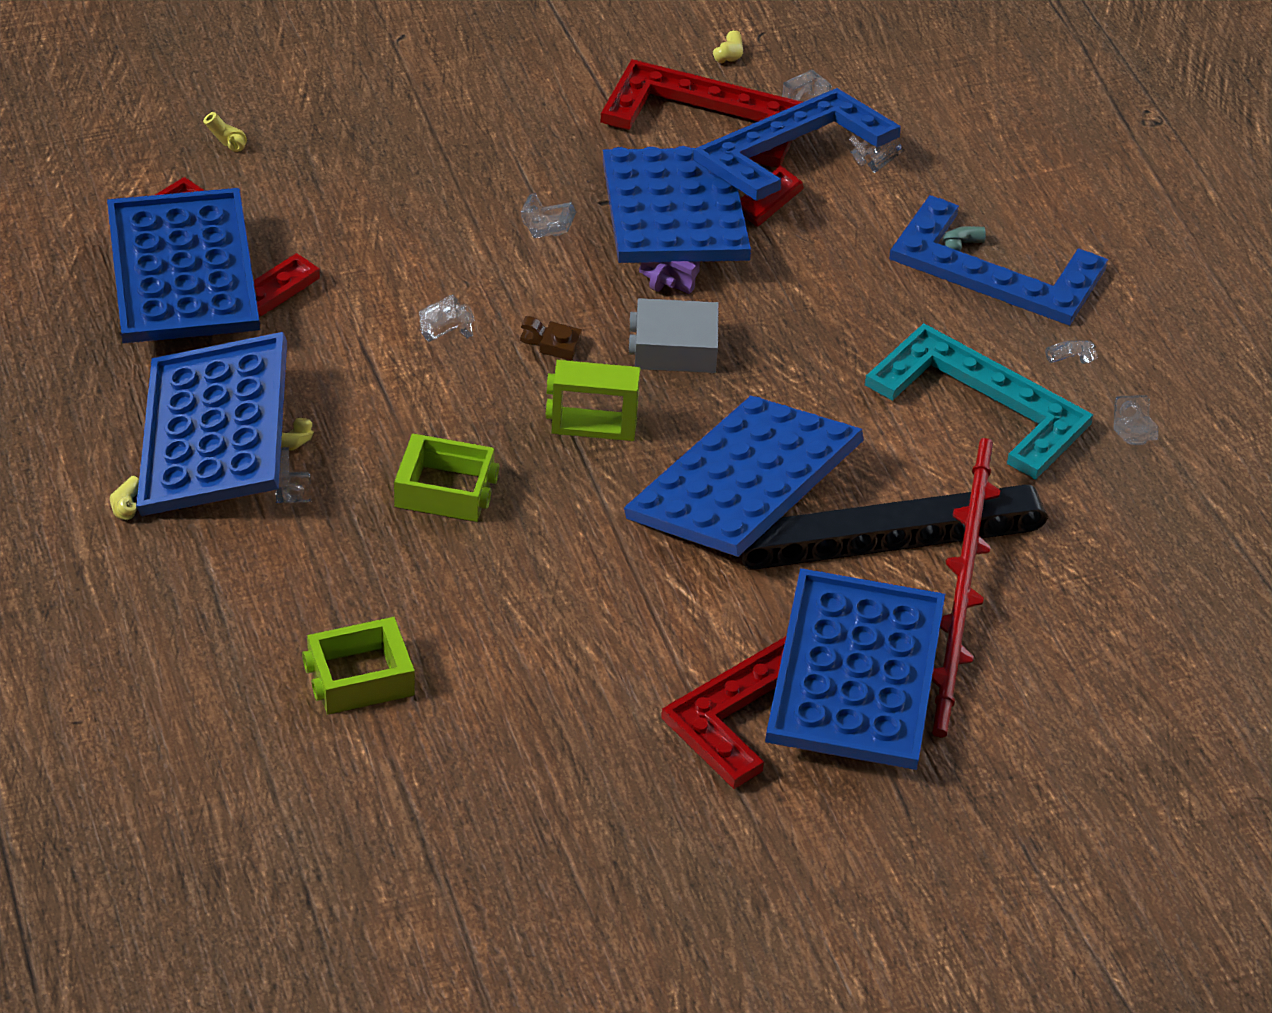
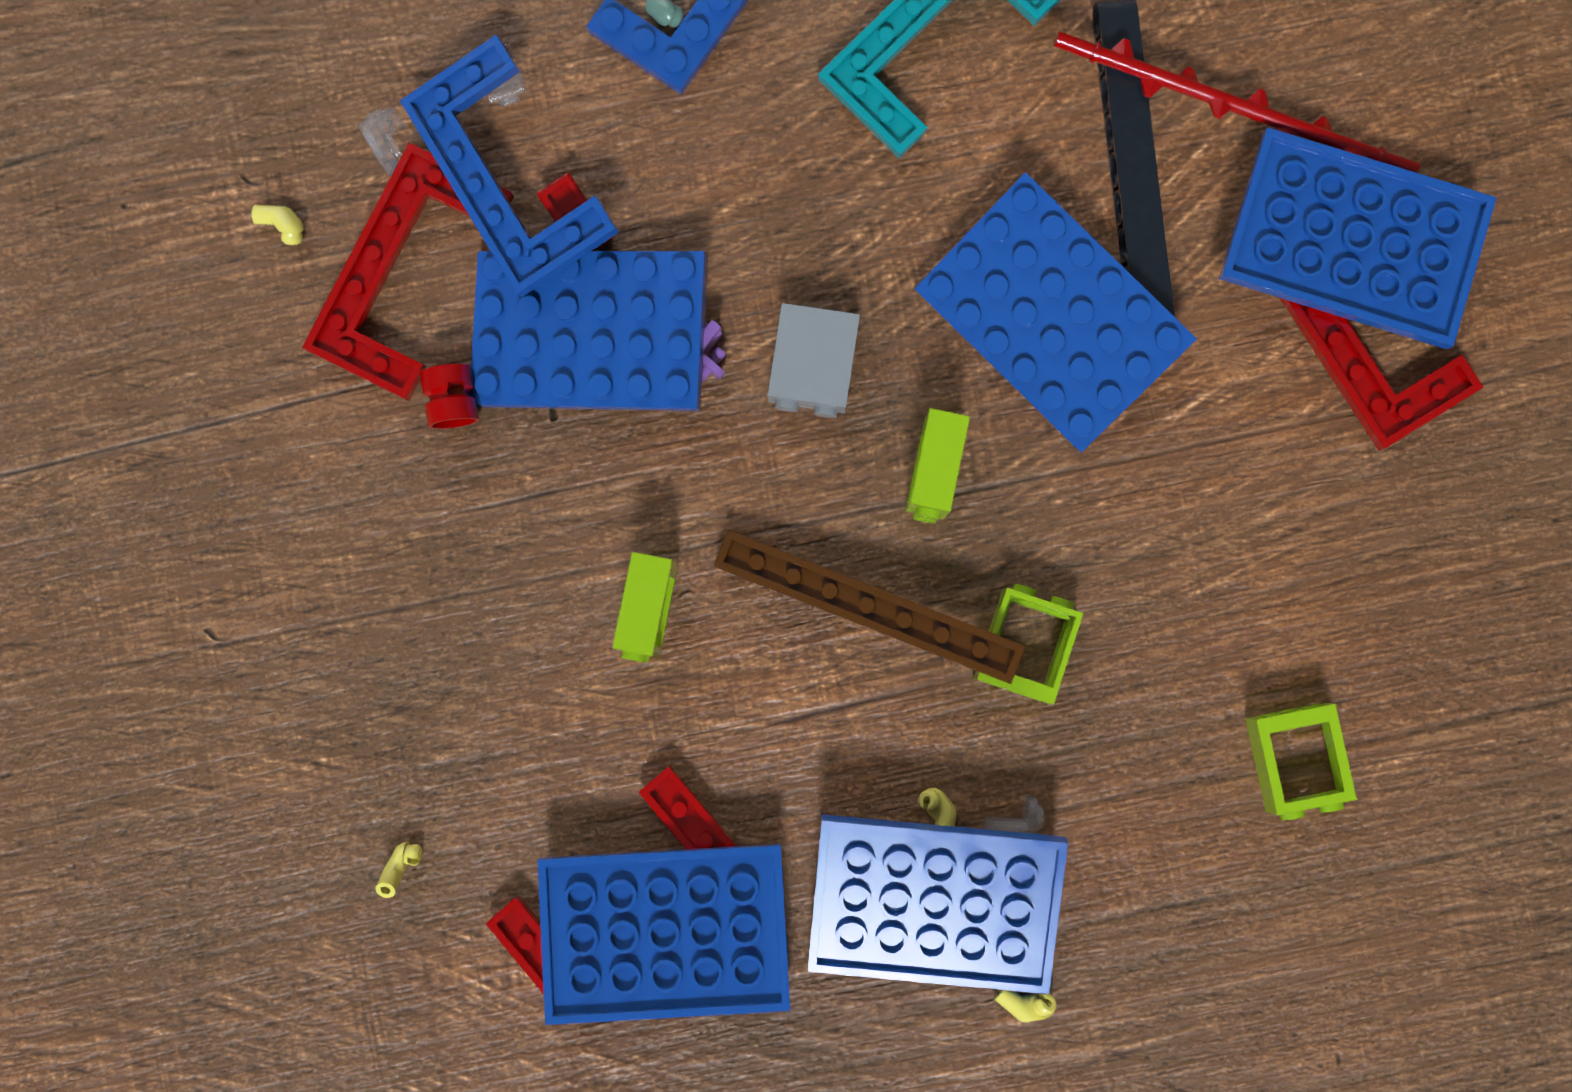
camera: 70 degrees left, 40 degrees up
clear bracket [418,294,474,342] -> none
reddish brown plate [520,316,582,361] -> none
clear bracket [521,193,577,238] -> none
none -> red wheel [419,364,479,429]
none -> lime window [612,552,679,663]
none -> reddish brown plate [714,530,1026,685]

